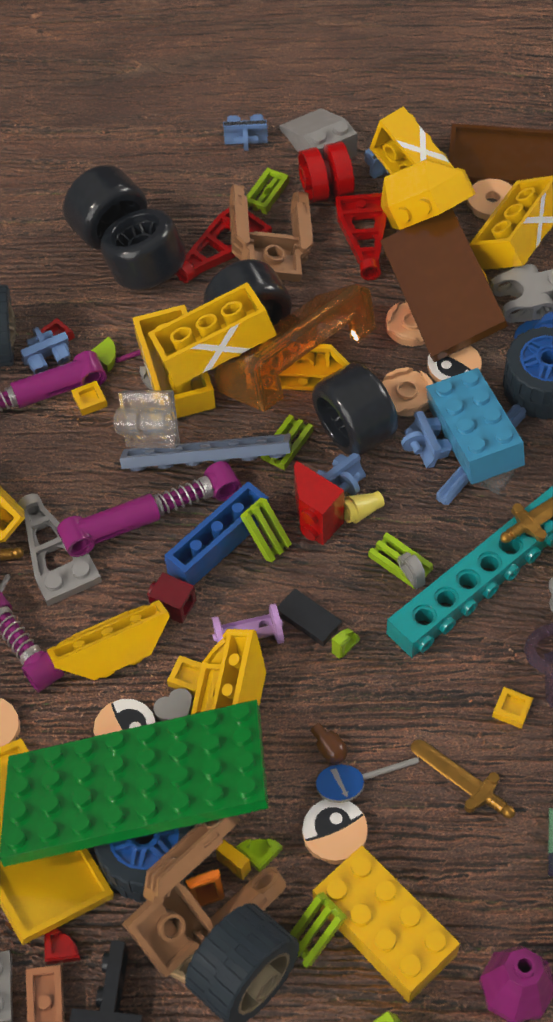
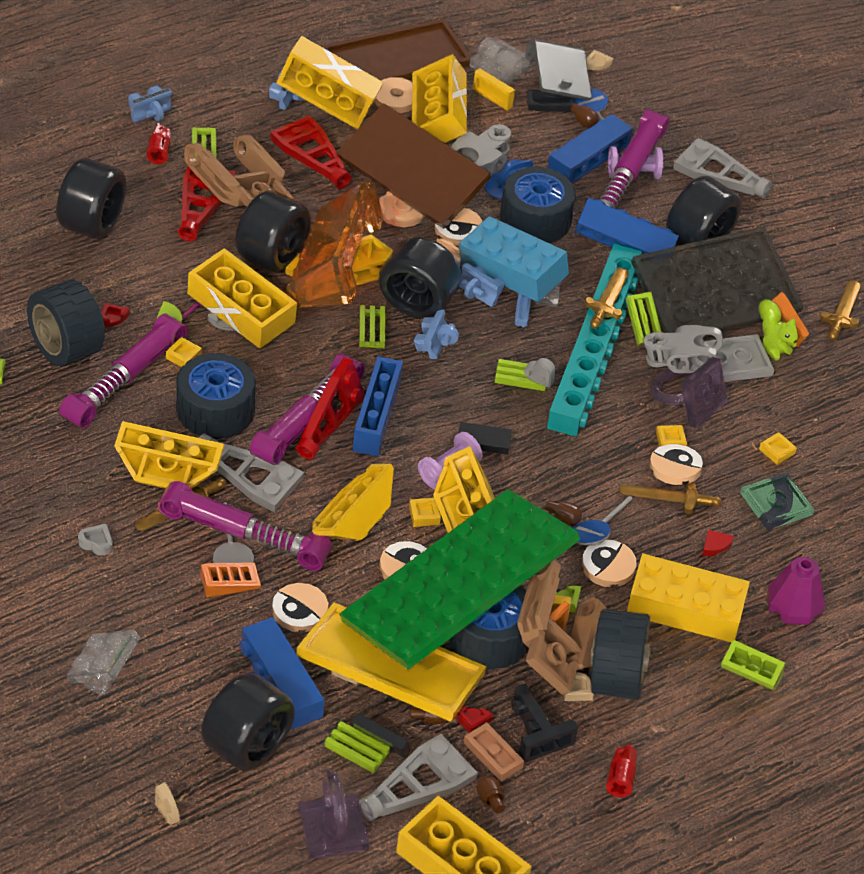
camera: 40 degrees left, 10 degrees down
medium blue hips [20,327,71,374] -> none
black wheel [100,208,186,290] -> none
clear plate [114,390,180,448] -> none
sand blue plate [120,433,292,471] -> none
dark red brick [147,572,197,624] -> none
yellow brick [148,282,277,387] -> none
light grey tile [153,688,193,721] -> none
lime tile [240,497,292,562] -> none
light grey slope [279,108,357,158] -> none
lime tile [290,892,347,968] -> none
red slope [294,461,344,545] -> none
red wheel [298,141,355,203] -> none
lime tile [332,628,360,659] -> none
light yellow cone [344,491,385,524] -> none
yellow wedge [381,158,476,230] -> none
none -> red hinge [146,124,171,164]
none -> black wheel [176,353,256,439]
none -> red plate [296,357,365,460]
none -> tile [649,444,703,485]
none -> red tile [702,530,734,556]

